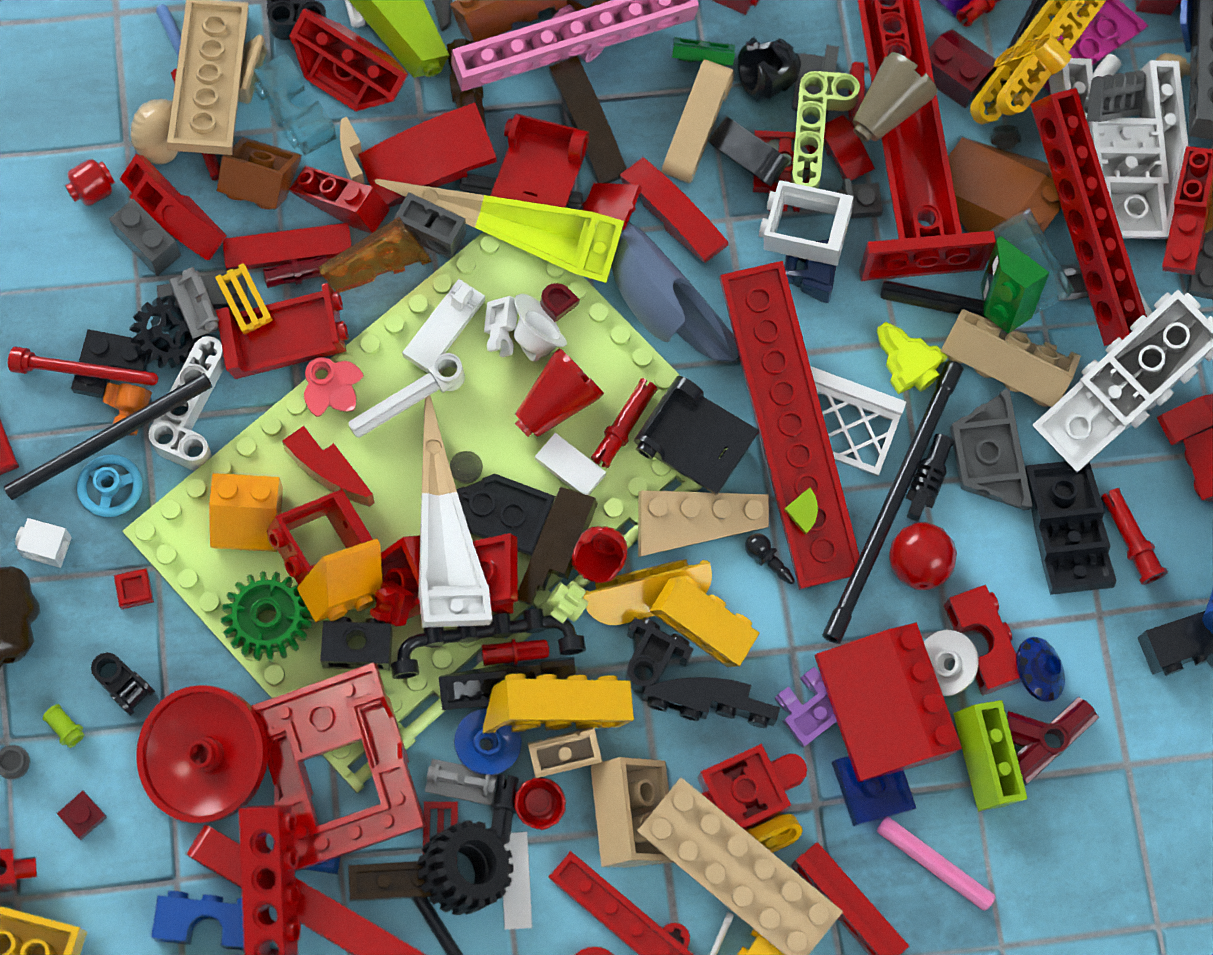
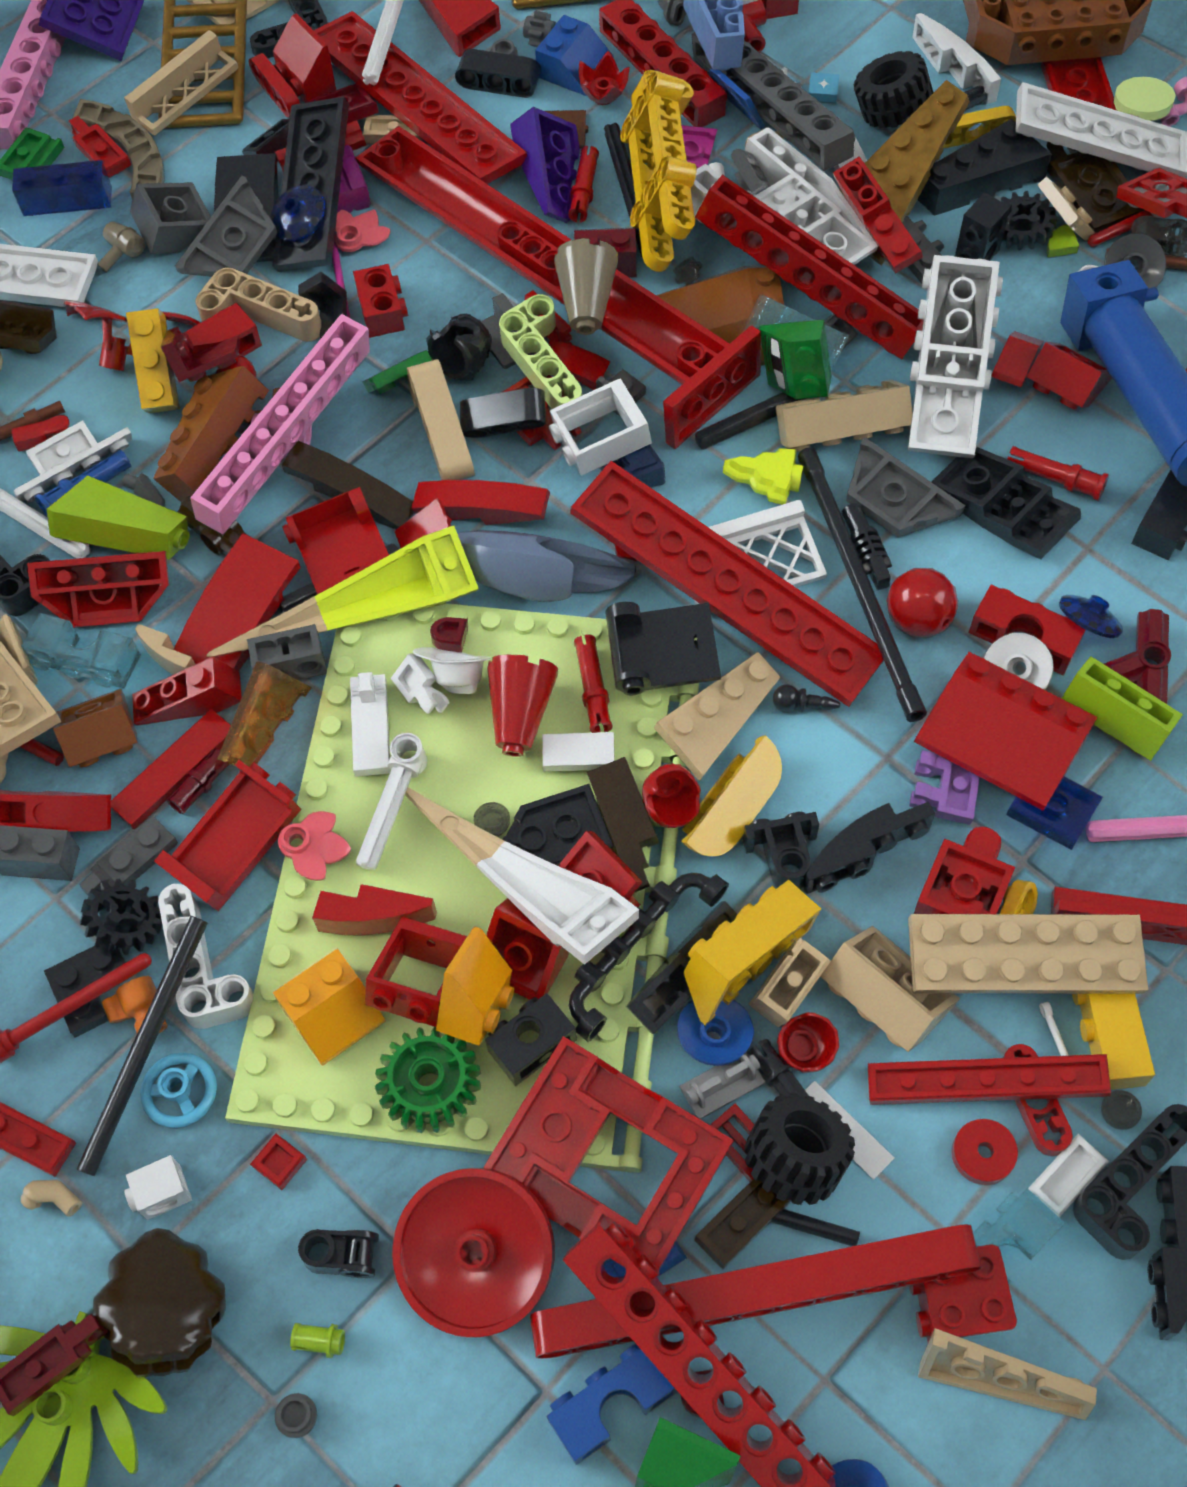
camera: 30 degrees left, 10 degrees down
dark red plate [56,790,107,840] -> none
light grey hinge [168,267,219,338] -> none
yellow tile [215,263,273,335] -> none
red tile [369,580,414,626] -> none
red axle [481,639,549,666] -> none
yellowish green gear [546,581,588,624] -> none
yellow brick [649,576,760,667] -> none
lime tile [784,487,818,534] -> none

